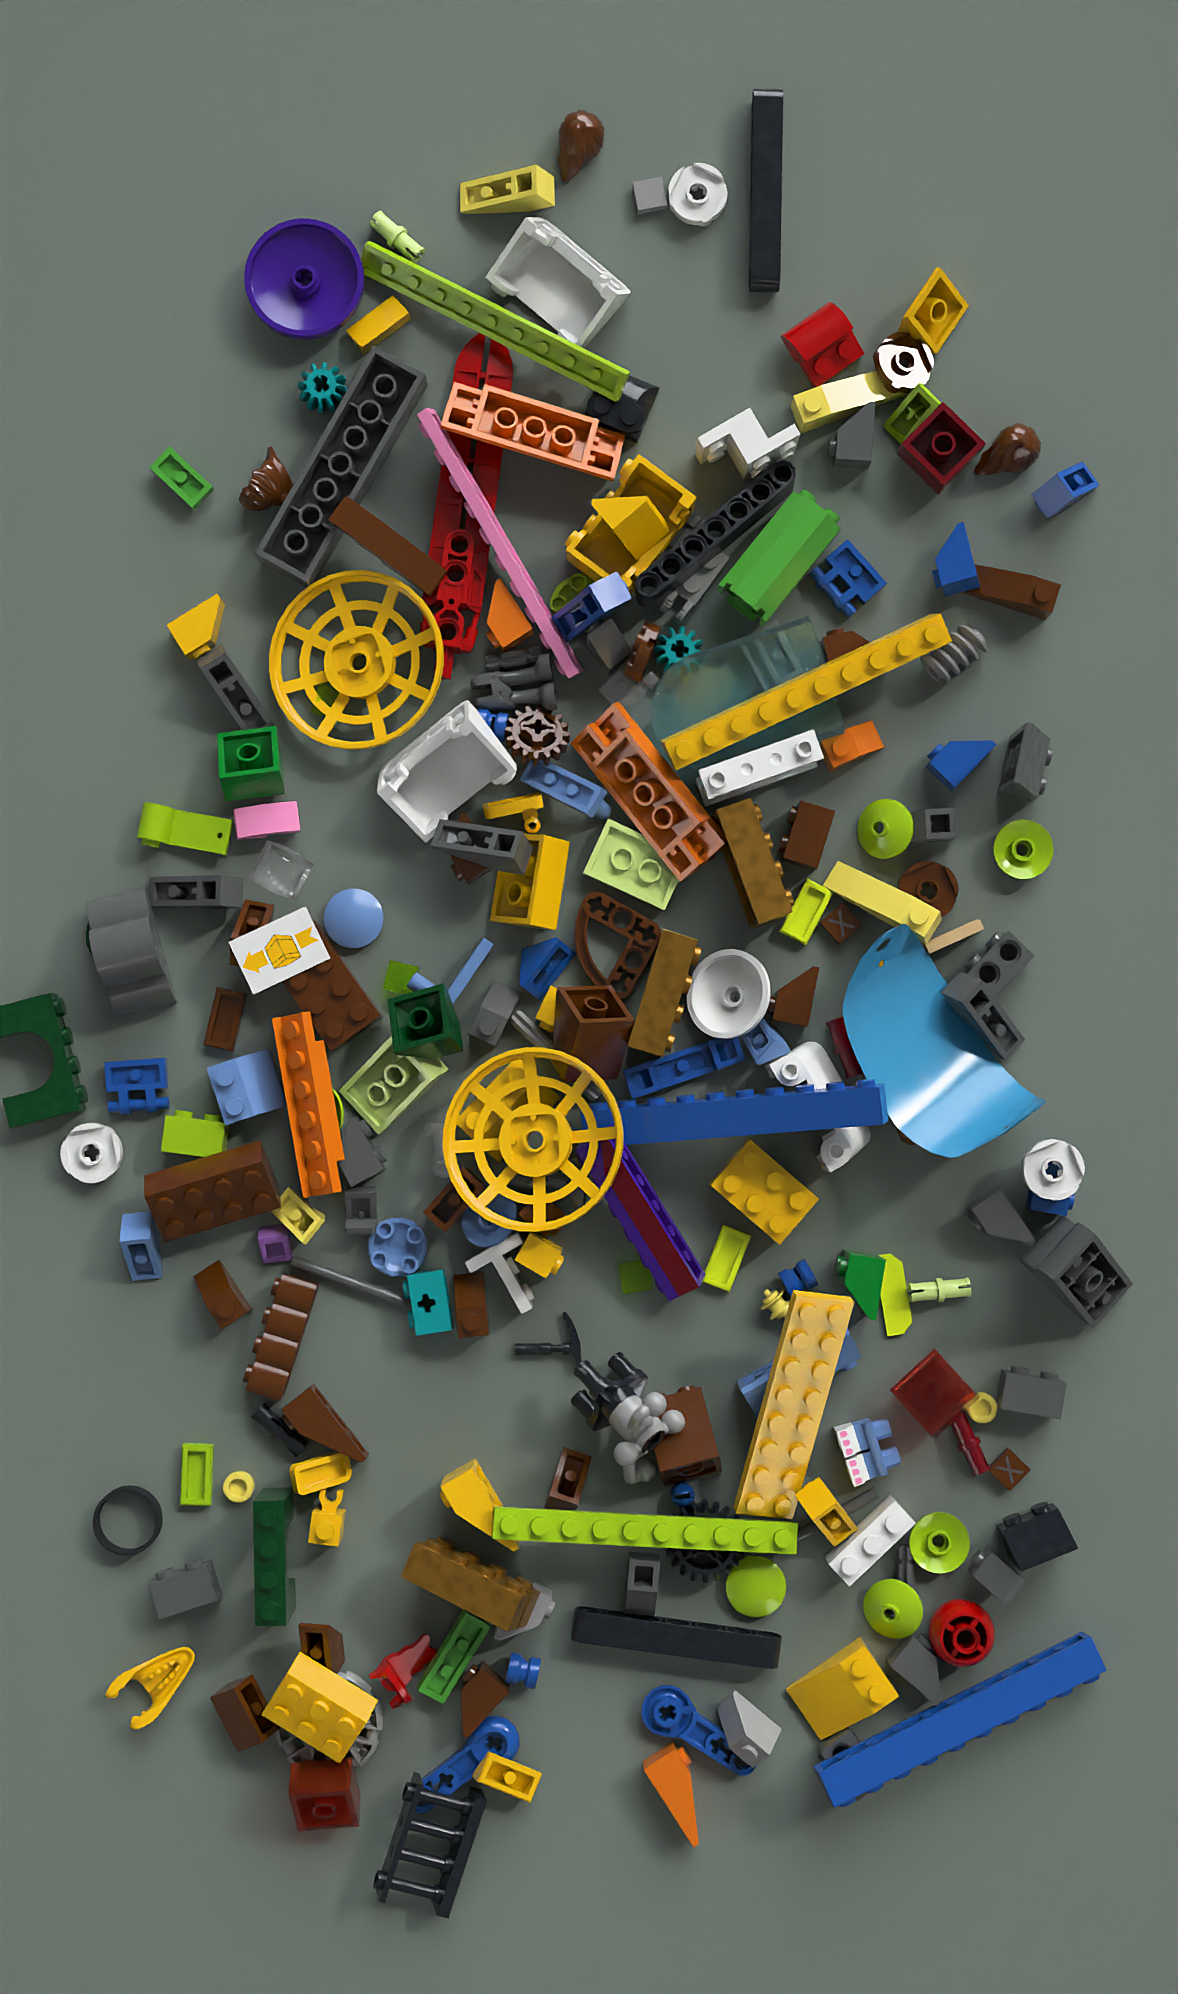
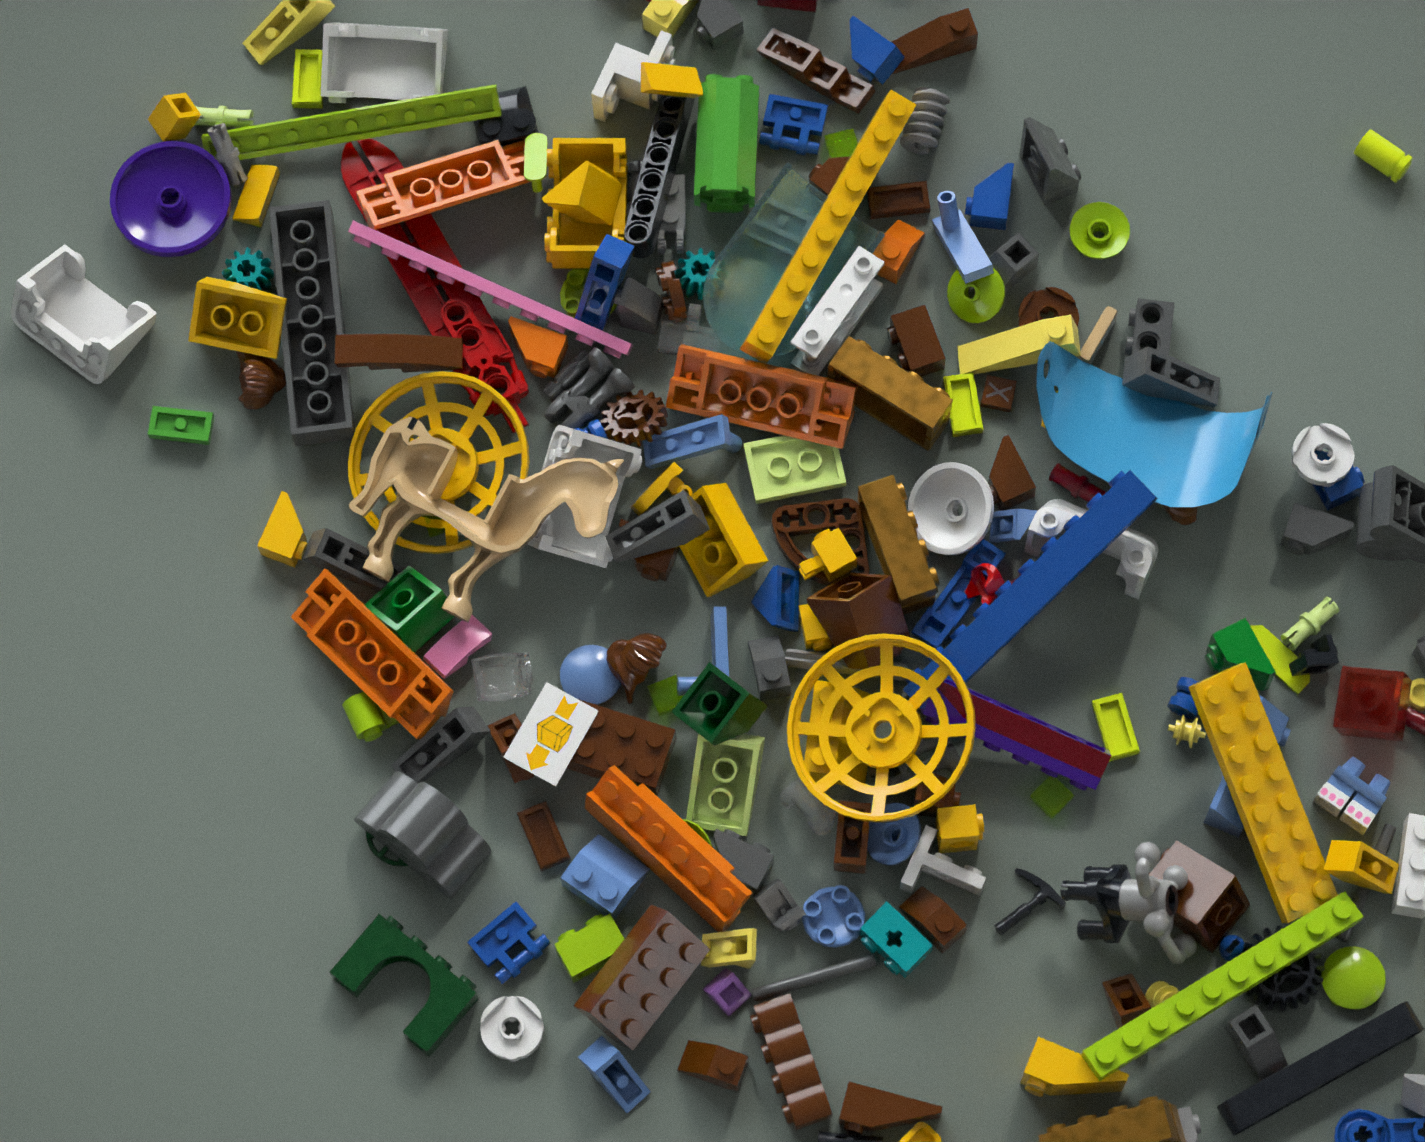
camera: 35 degrees left, 15 degrees down
yellow brick [709,1139,819,1245] -> none
none -> white windscreen [11,244,157,384]
none -> yellow brick [148,93,201,141]
none -> yellow slope [188,277,287,359]
none -> light grey pin [207,123,247,186]
none -> orange slope [291,569,454,740]
none -> neon yellow tile [292,49,323,109]
none -> tan animal [349,417,624,623]
none -> piece [524,133,548,193]
none -> reddish brown hair [606,633,667,704]
none -> yellow slope [641,62,703,98]
none -> reddish brown slope [756,28,876,114]
none -> yellow brick [799,527,857,582]
none -> clear neon green tile [824,128,858,158]
none -> reddish brown tile [867,181,931,220]
none -> medium blue piece [932,191,994,284]
none -> red hair [964,563,1020,605]
none -> light yellow wheel [1145,981,1179,1009]
none -> black bracket [1289,634,1339,676]

